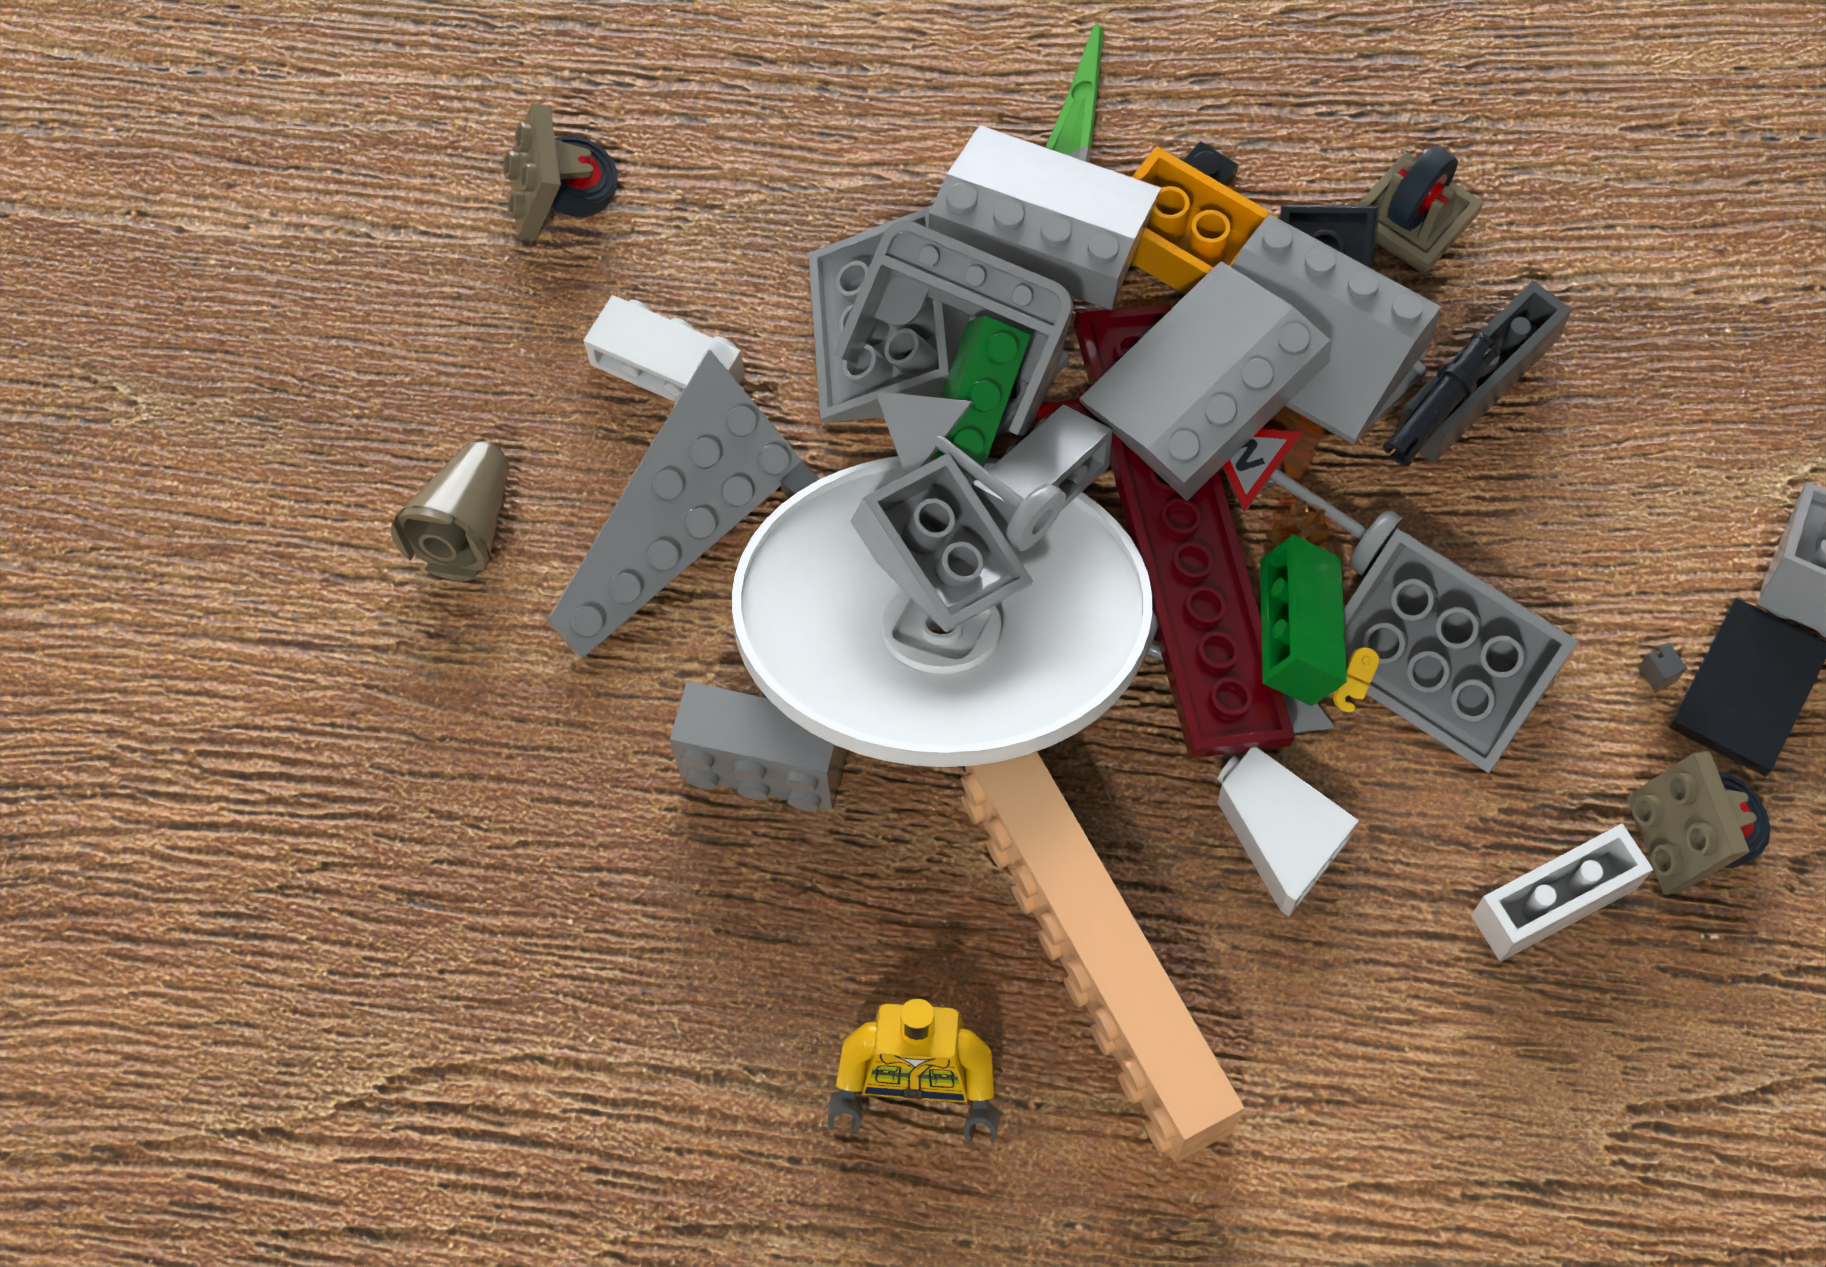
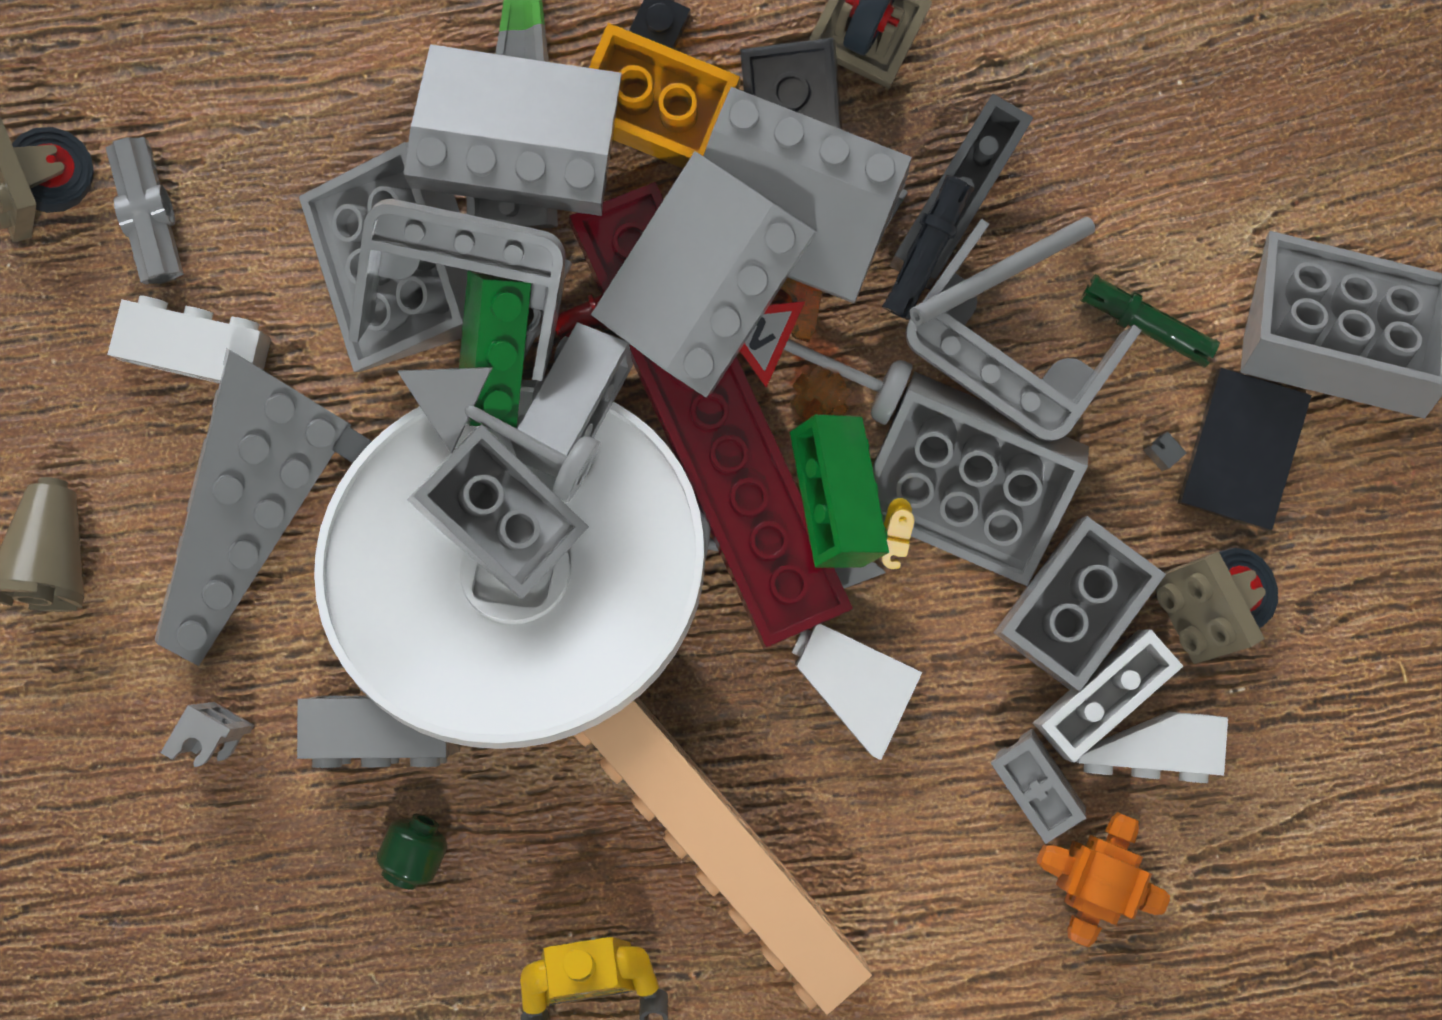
camera: 15 degrees left, 20 degrees up
none -> light grey piece [105,137,184,285]
none -> light grey hinge [160,702,254,767]
none -> dark green head [376,813,447,890]
none -> light grey windscreen [906,219,1142,441]
none -> light grey piece [910,217,1095,326]
none -> light grey hinge [991,729,1086,844]
none -> light grey brick [993,516,1166,691]
none -> orange piece [1036,812,1170,947]
none -> white slope [1076,711,1228,783]
none -> dark green pin [1080,274,1220,368]

